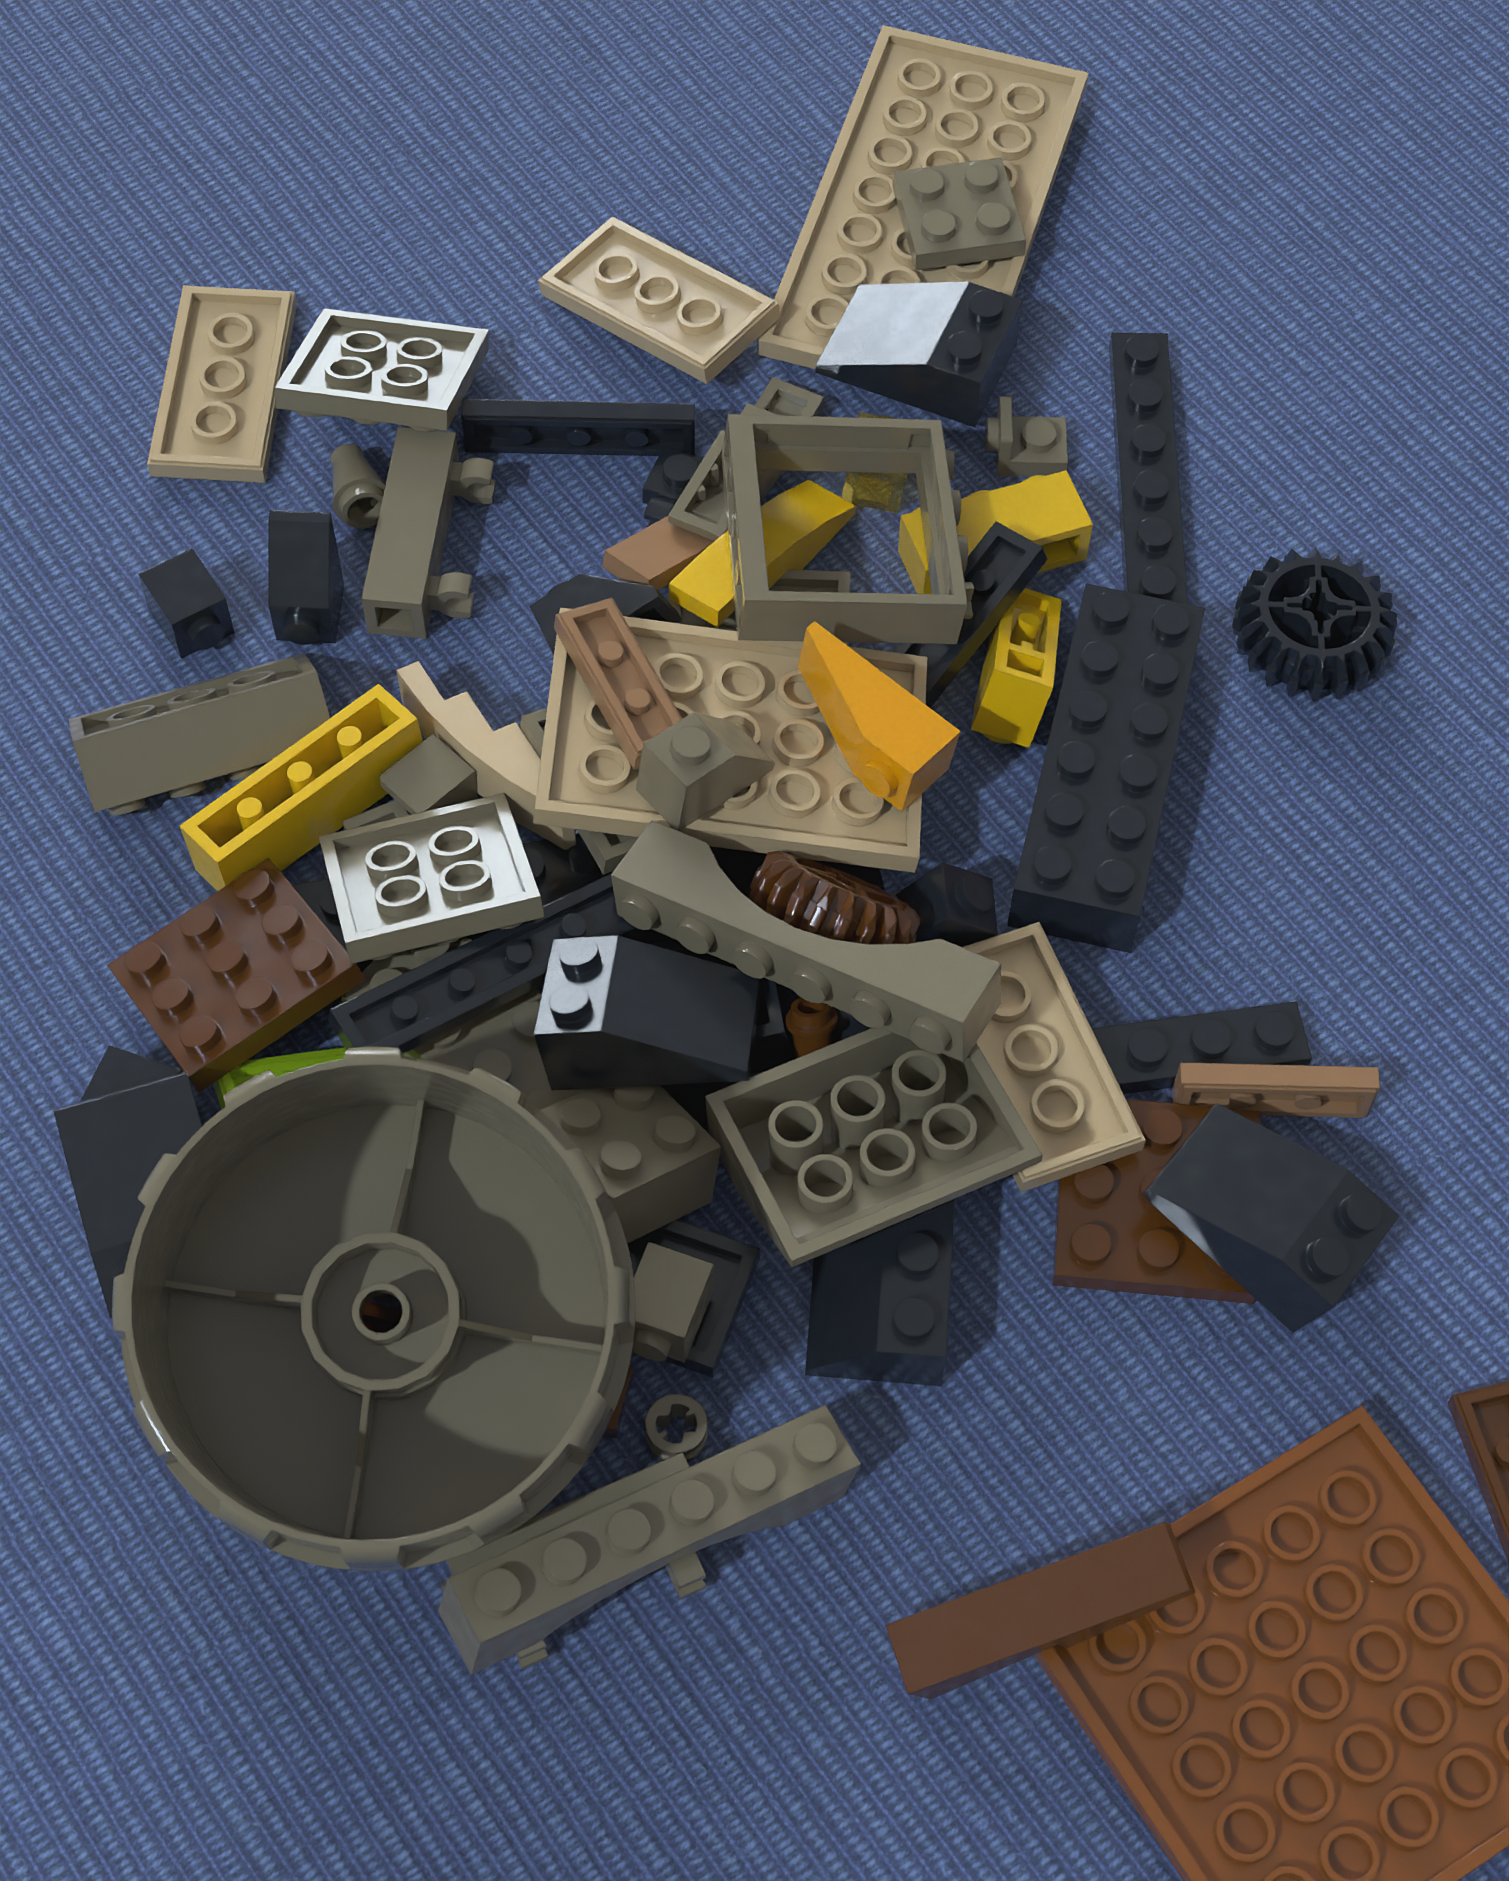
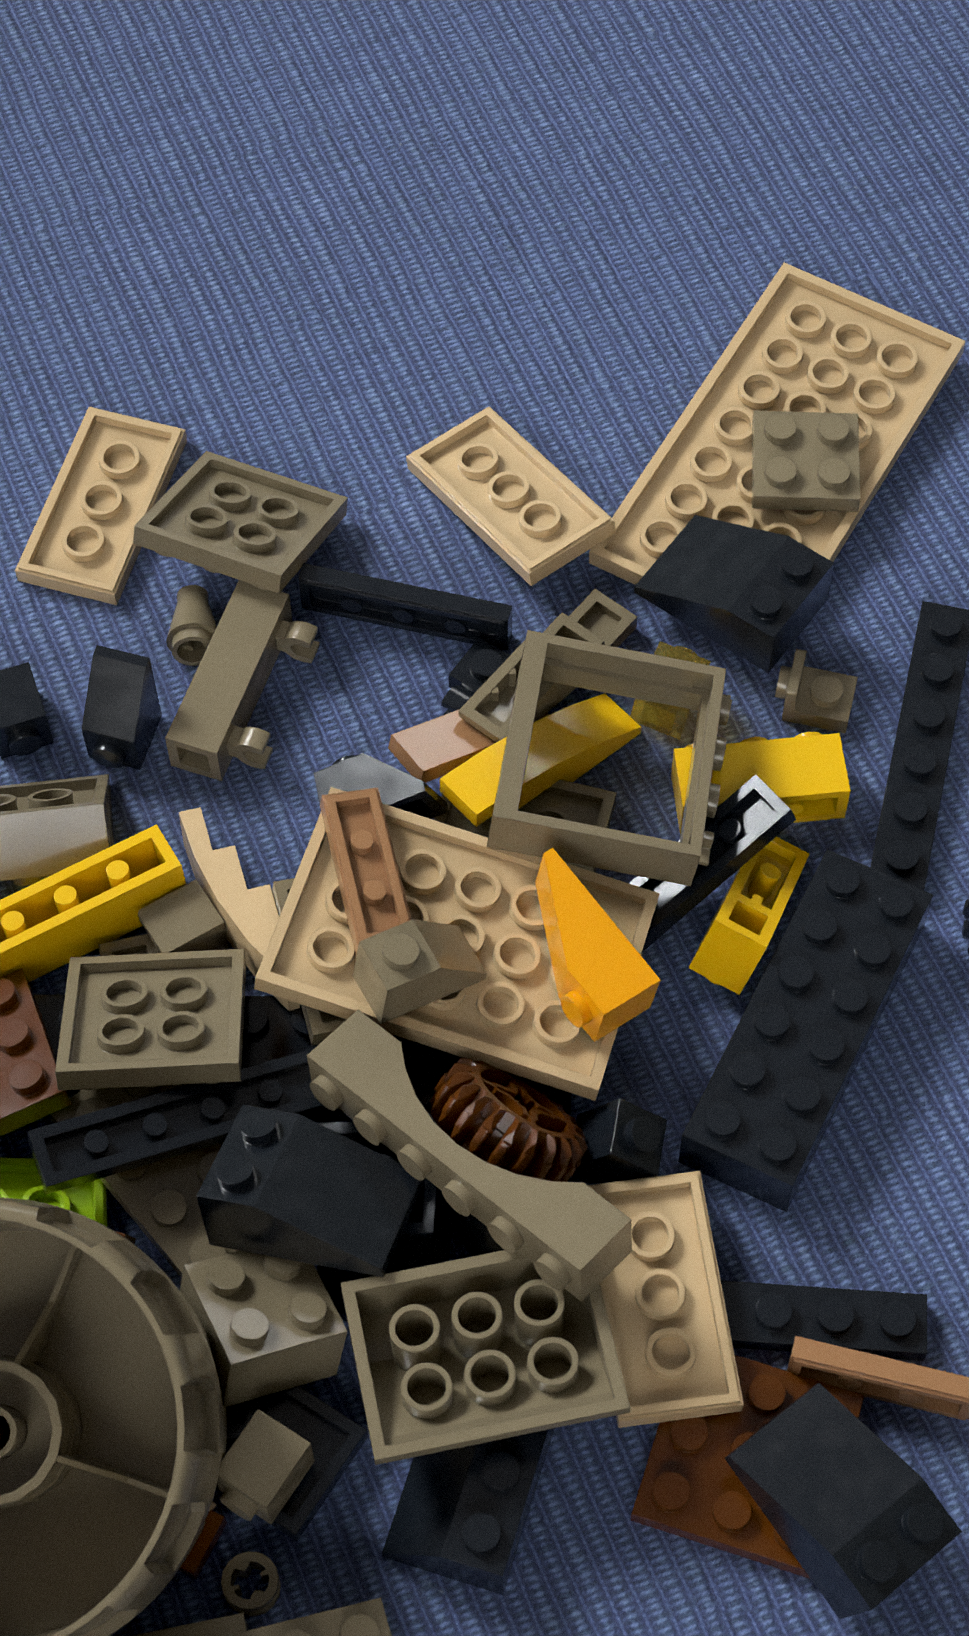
camera: 15 degrees right, 0 degrees up
reddish brown pin [785,997,838,1060] -> none

